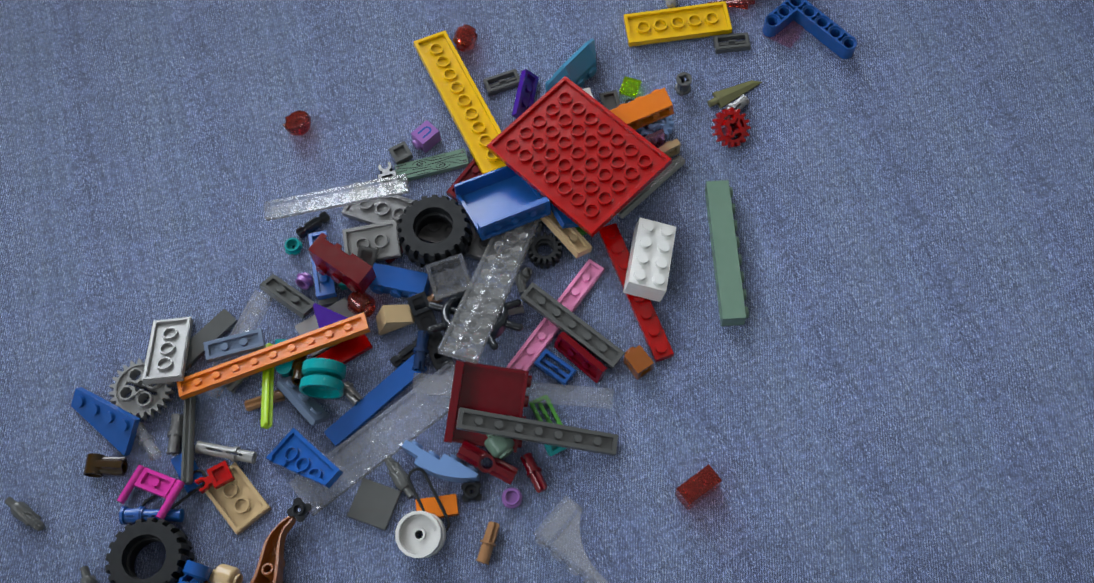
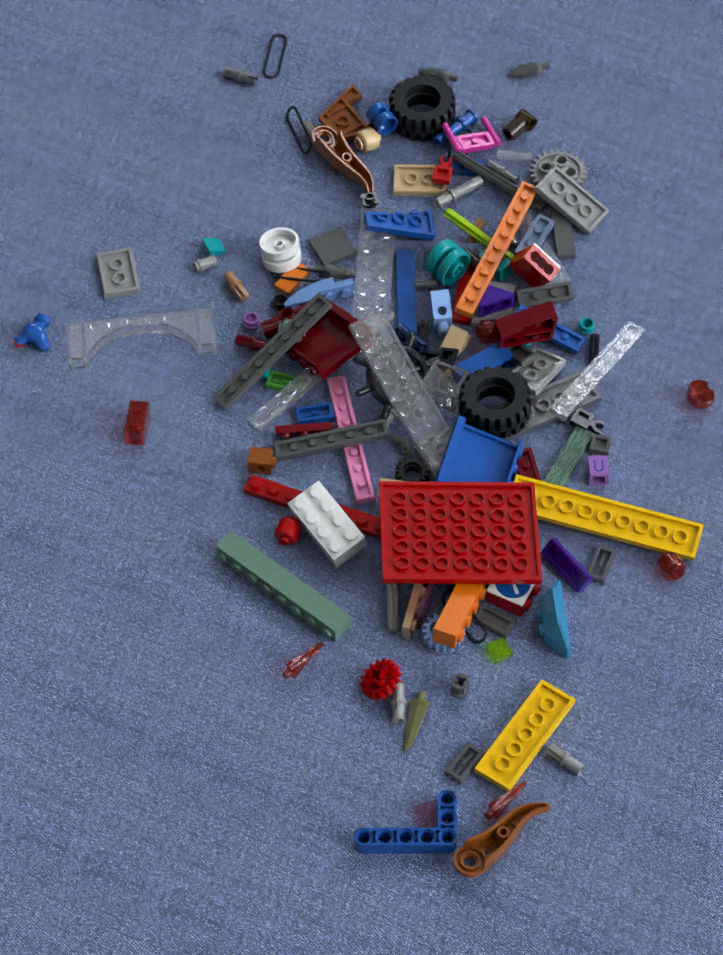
camera: 130 degrees right, 10 degrees down
blue wing [71,387,140,456] -> none
none -> red head [274,516,302,546]
none -> clear red piece [282,642,324,679]
none -> light blue torso [429,289,452,337]
none -> red piece [508,243,561,287]

